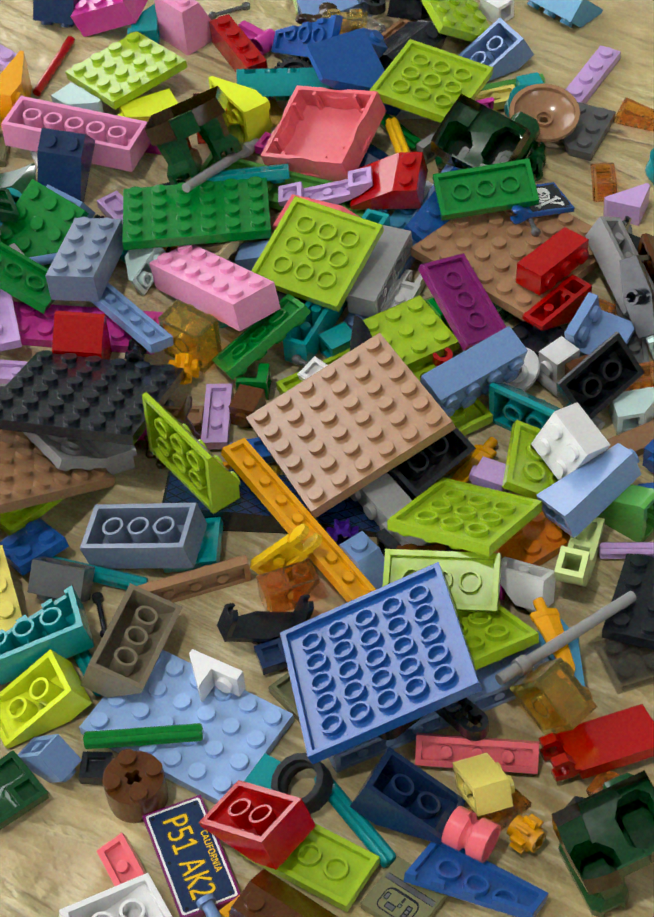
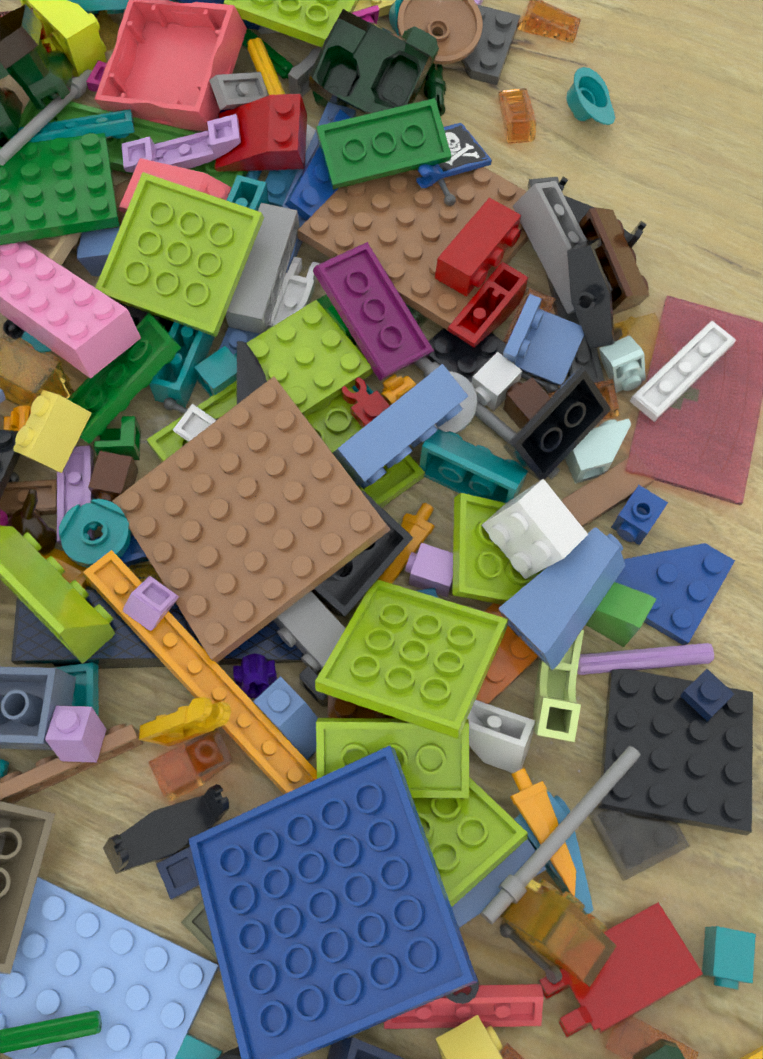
camera: 15 degrees left, 20 degrees up
white slope [189,649,246,702] -> none
lavender slope [603,183,650,226] -> none
none -> light yellow brick [13,390,92,473]
none -> lavender brick [45,706,106,763]
none -> teal plate [59,499,131,568]
none -> lavender slope [123,576,179,631]
none -> light grey plate [209,72,269,110]
none -> dark grey hinge [500,922,562,984]

